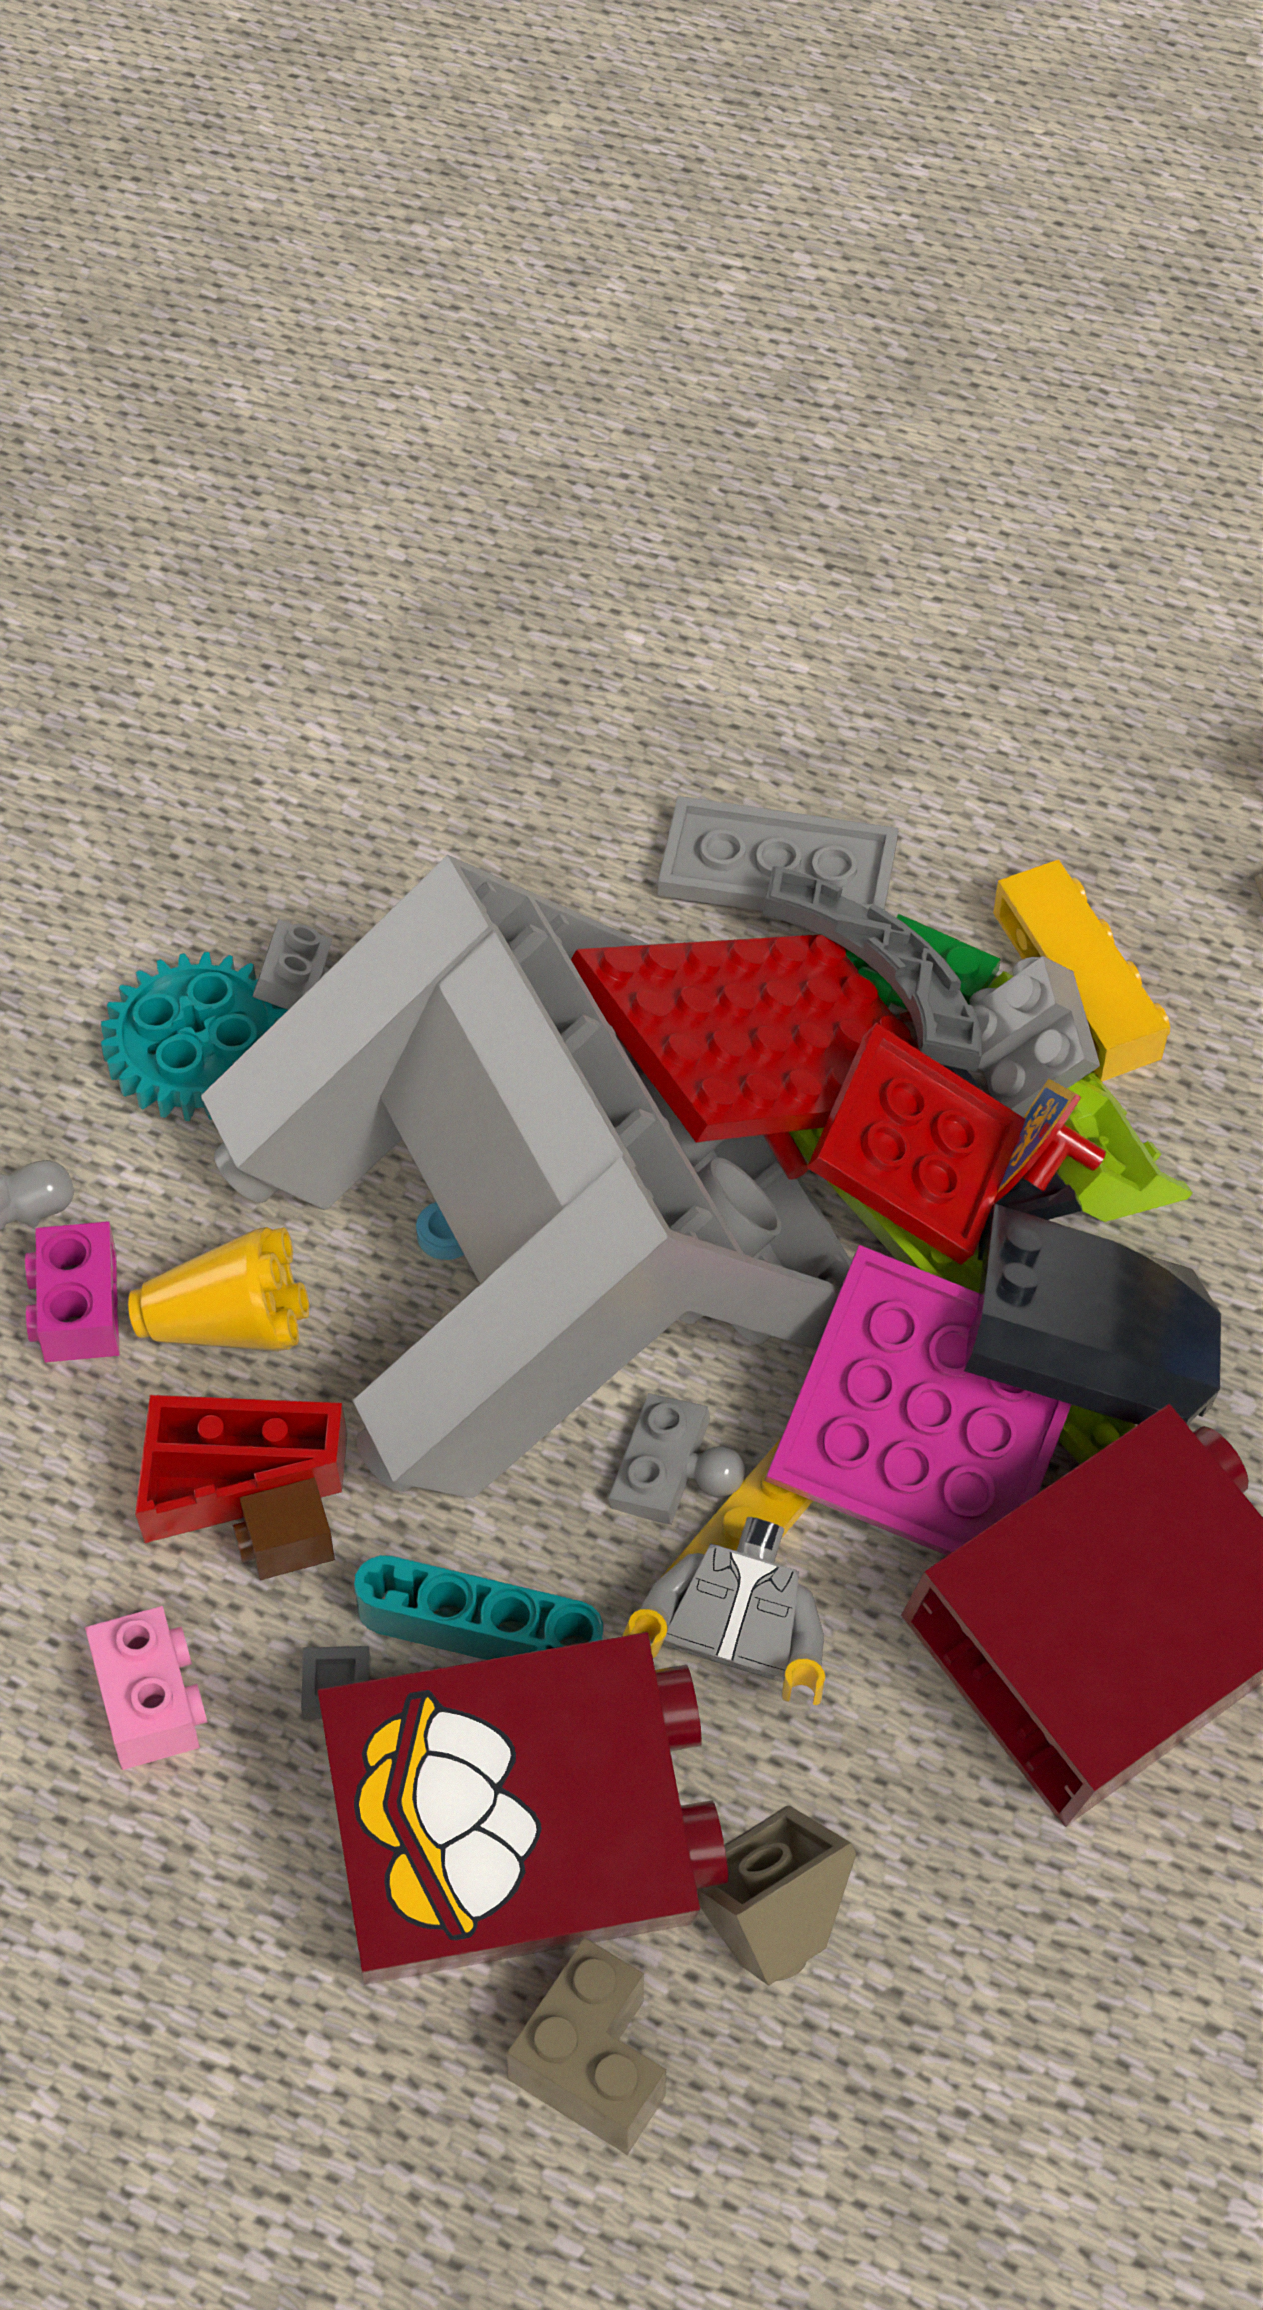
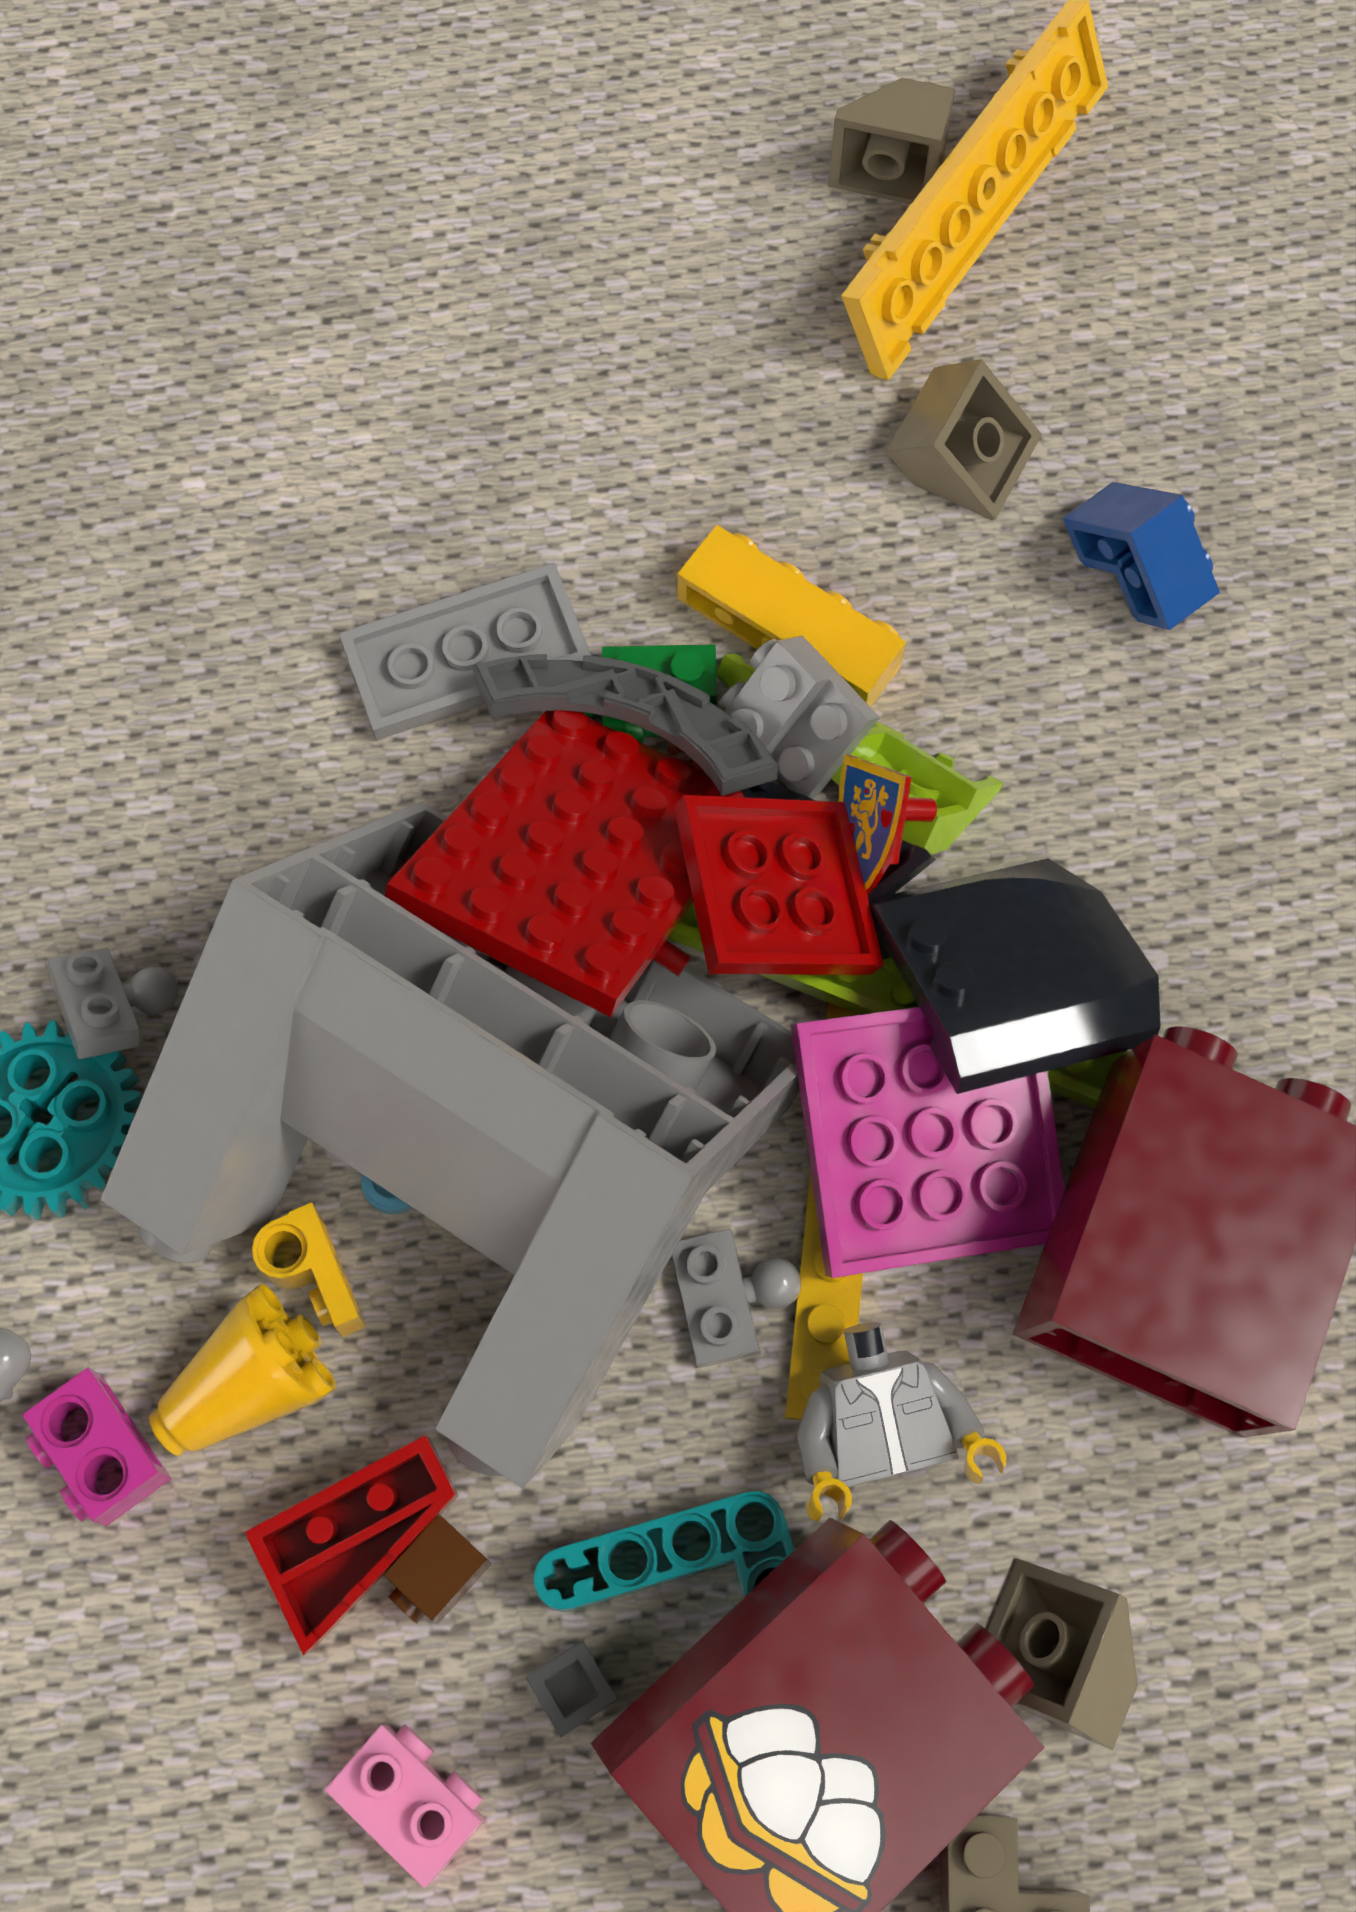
camera: 30 degrees left, 15 degrees up
none -> yellow plate [252,1202,366,1337]

